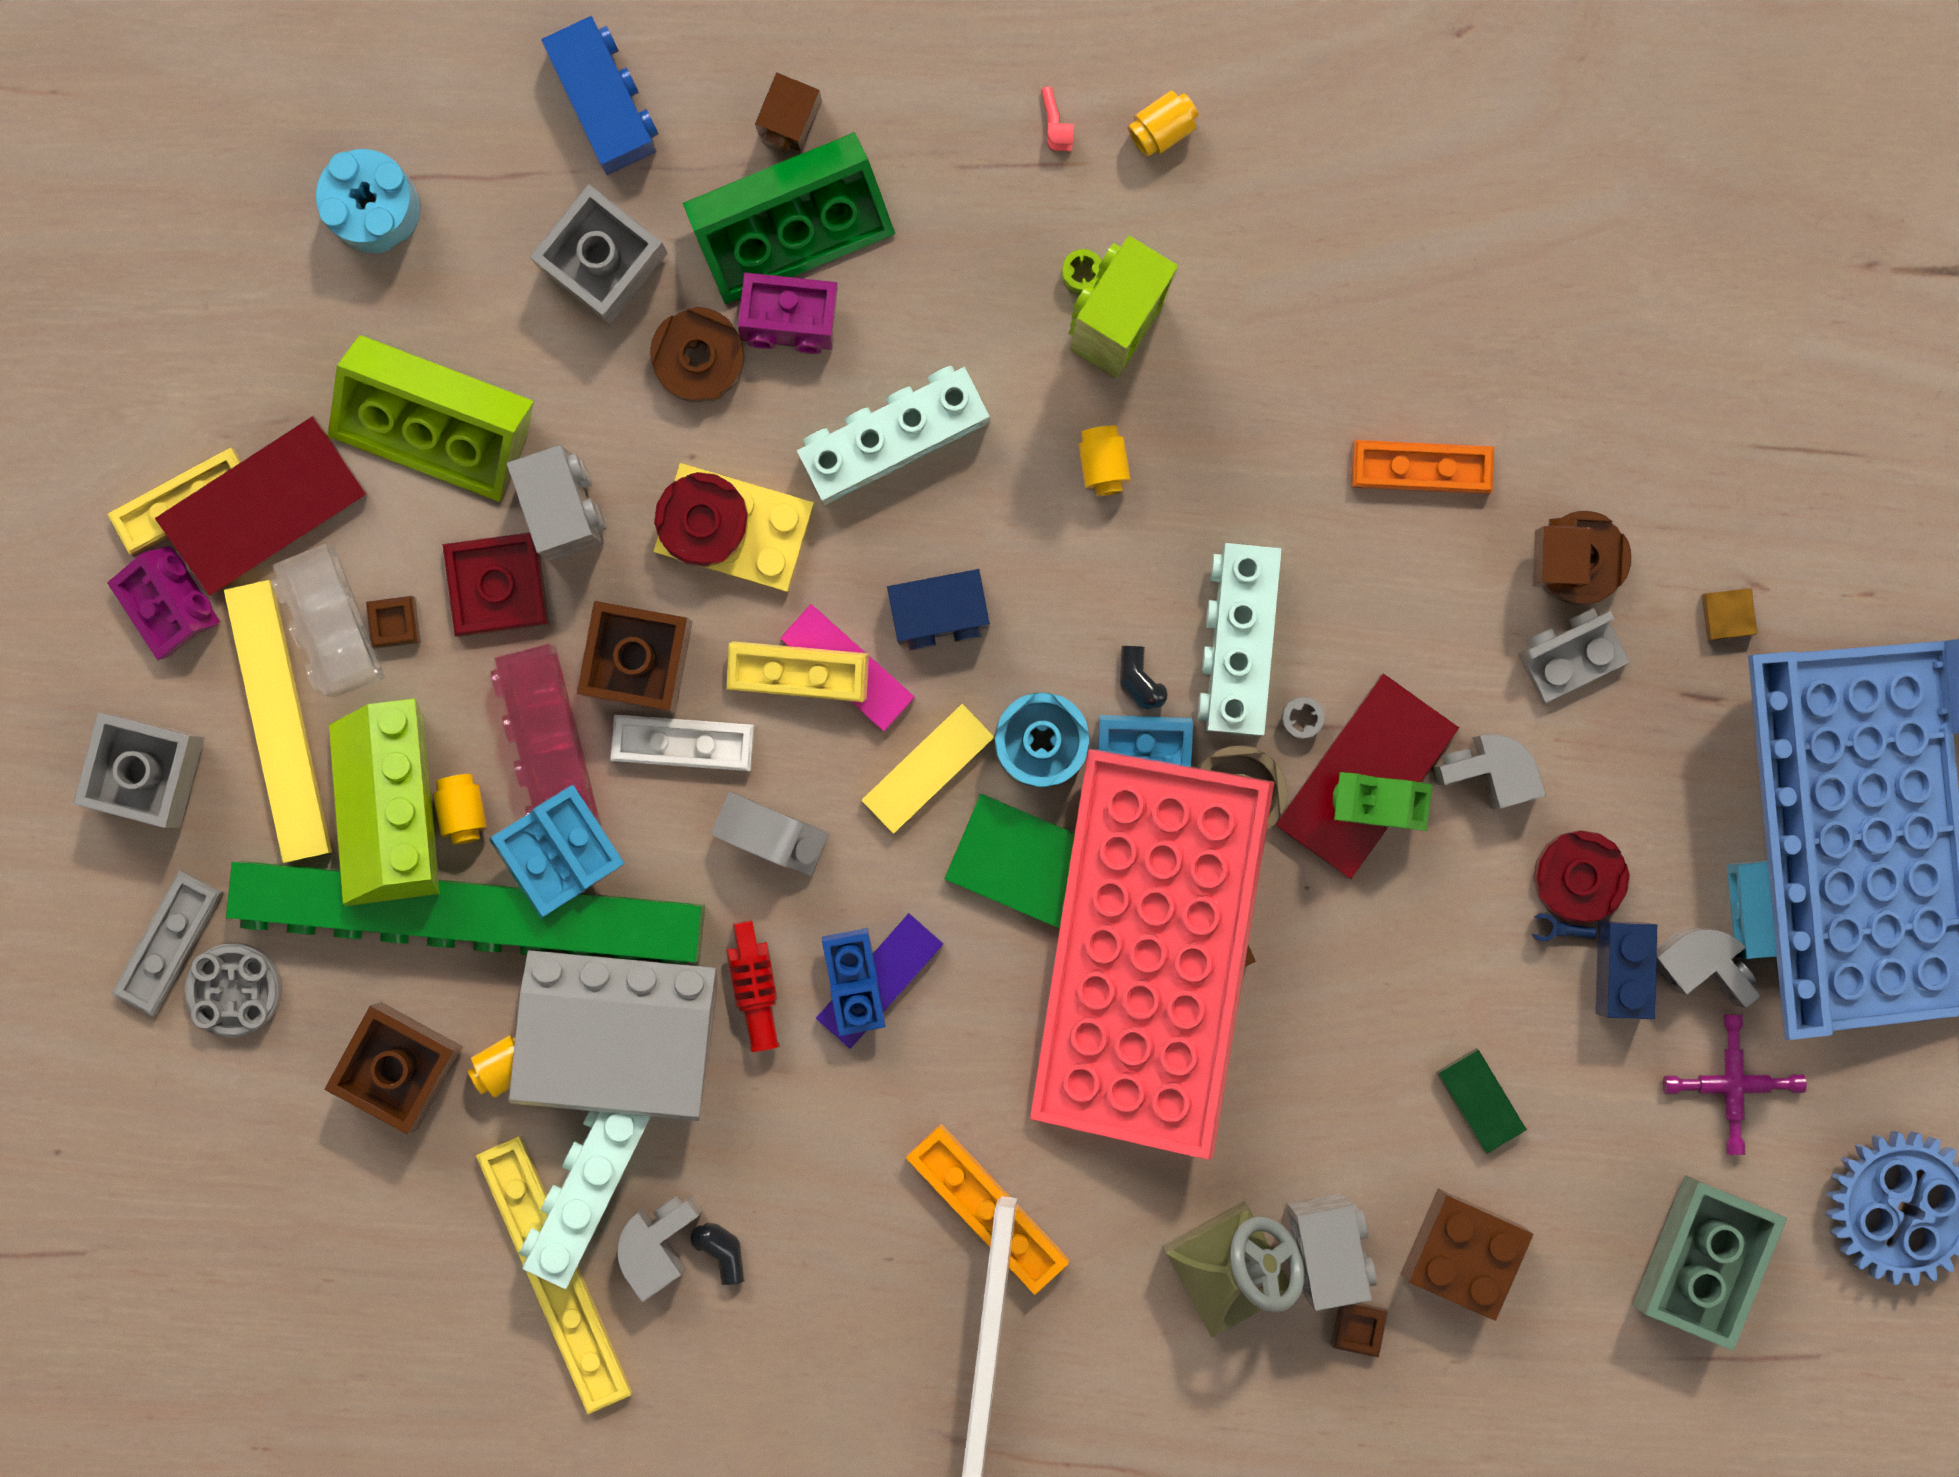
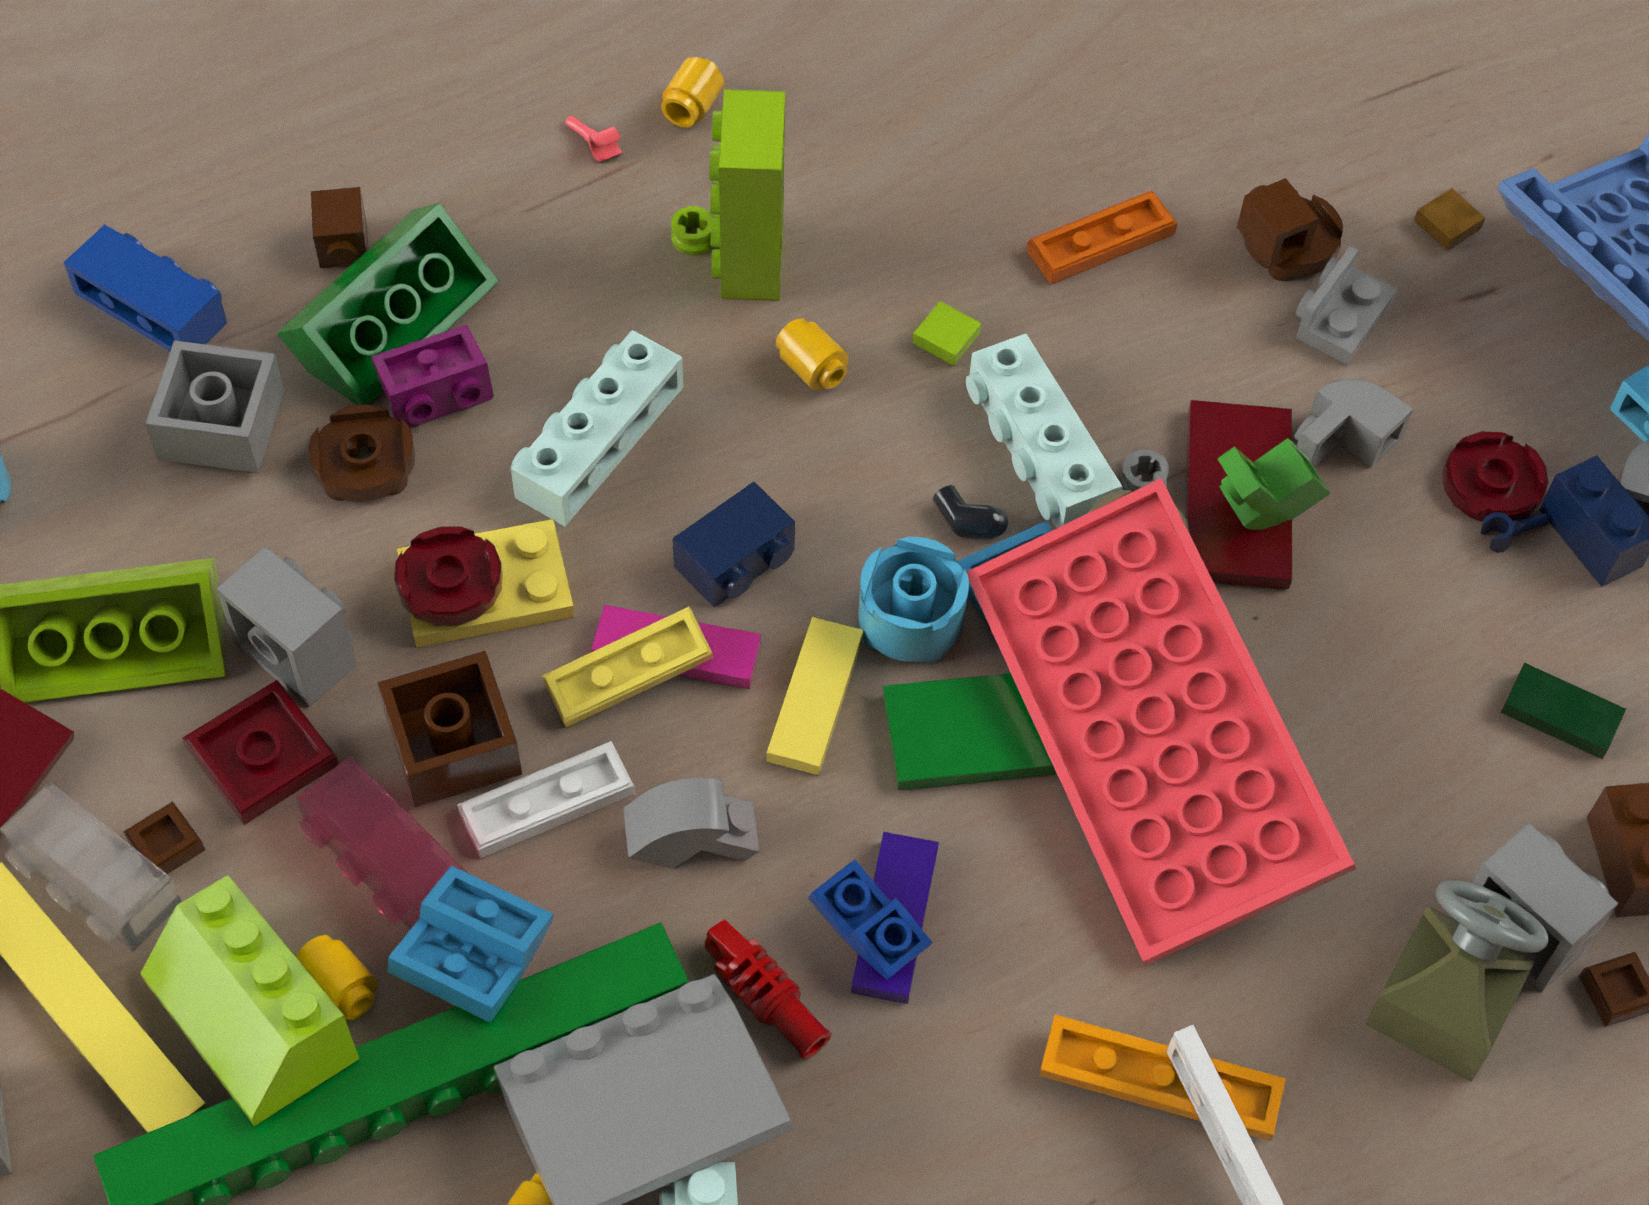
camera: 30 degrees left, 30 degrees down
none -> lime tile [912,301,982,366]

